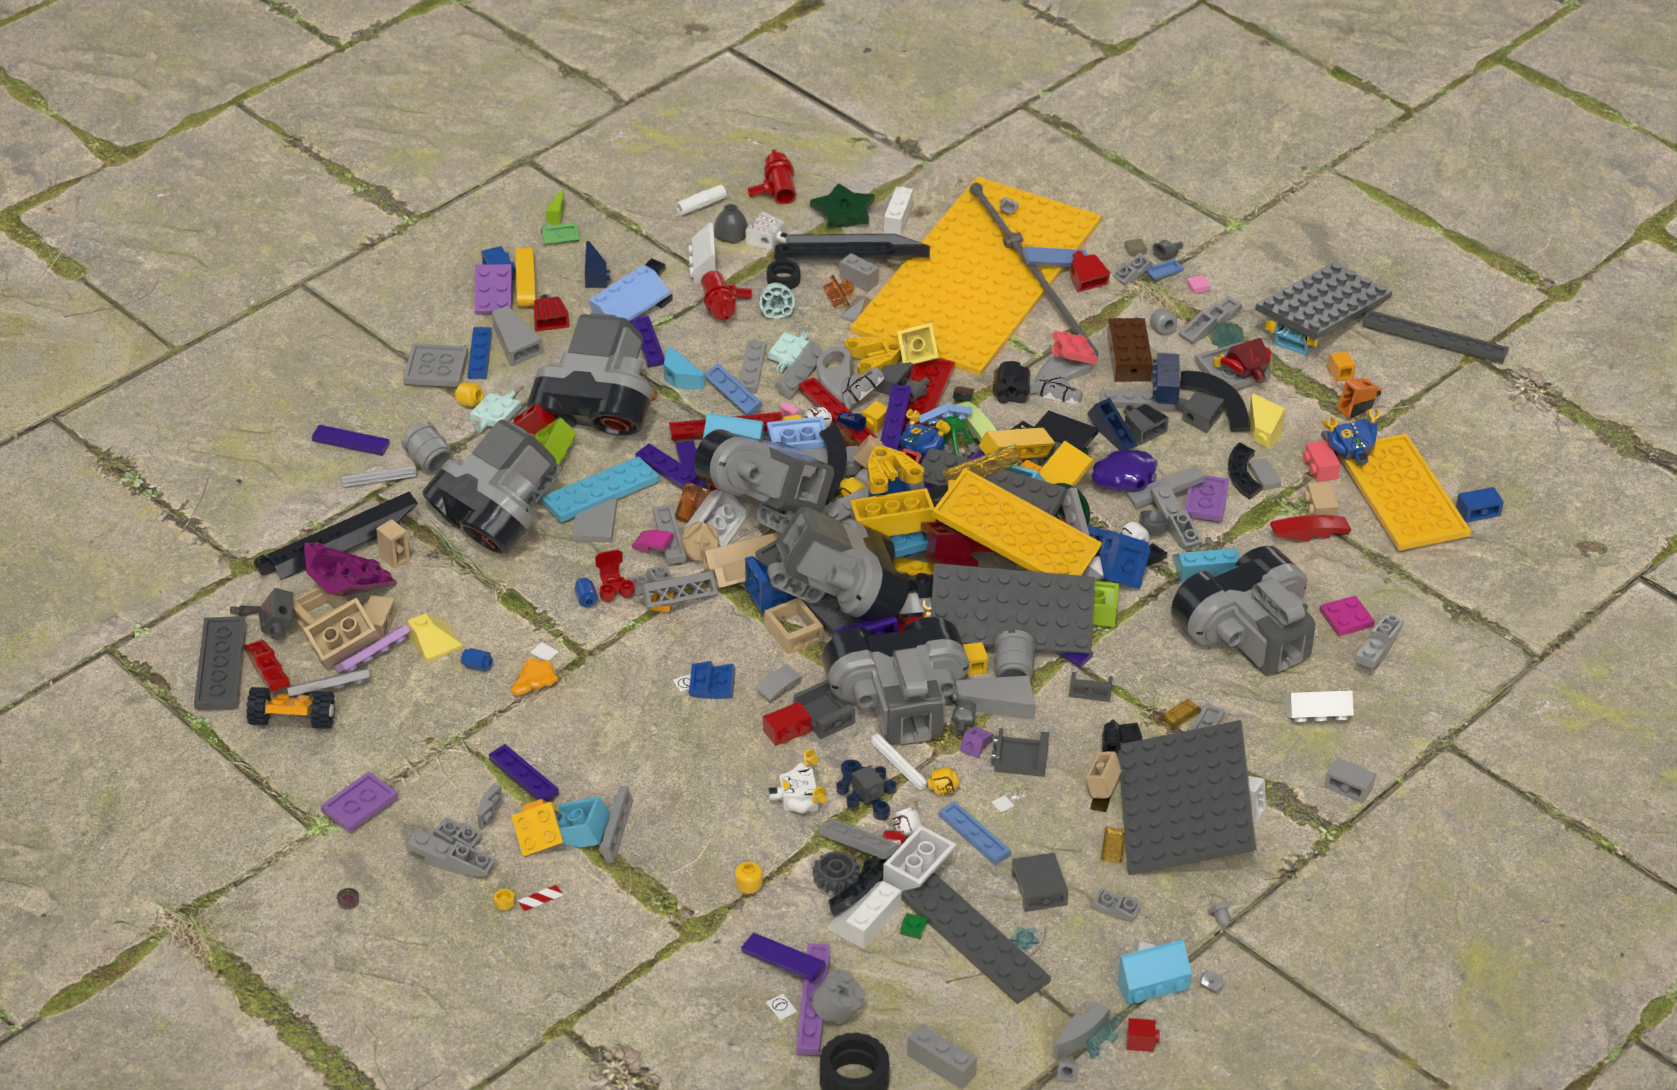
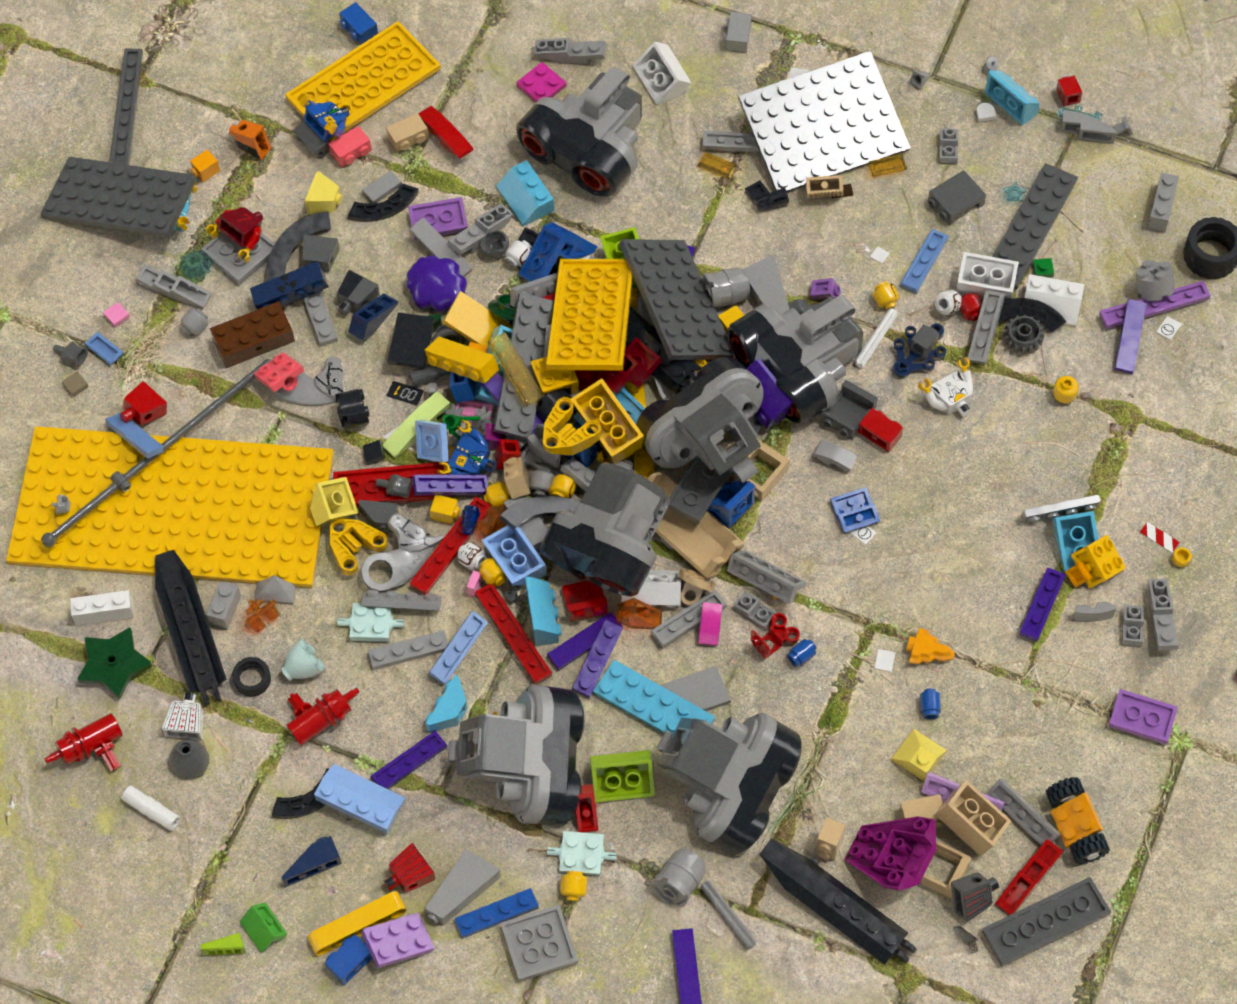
camera: 110 degrees left, 20 degrees up
white slope [688,223,715,285] -> none
dark grey panel [991,728,1049,777] -> none
dark grey hinge [1069,672,1113,702] -> none
light grey slope [1112,252,1153,284] -> none

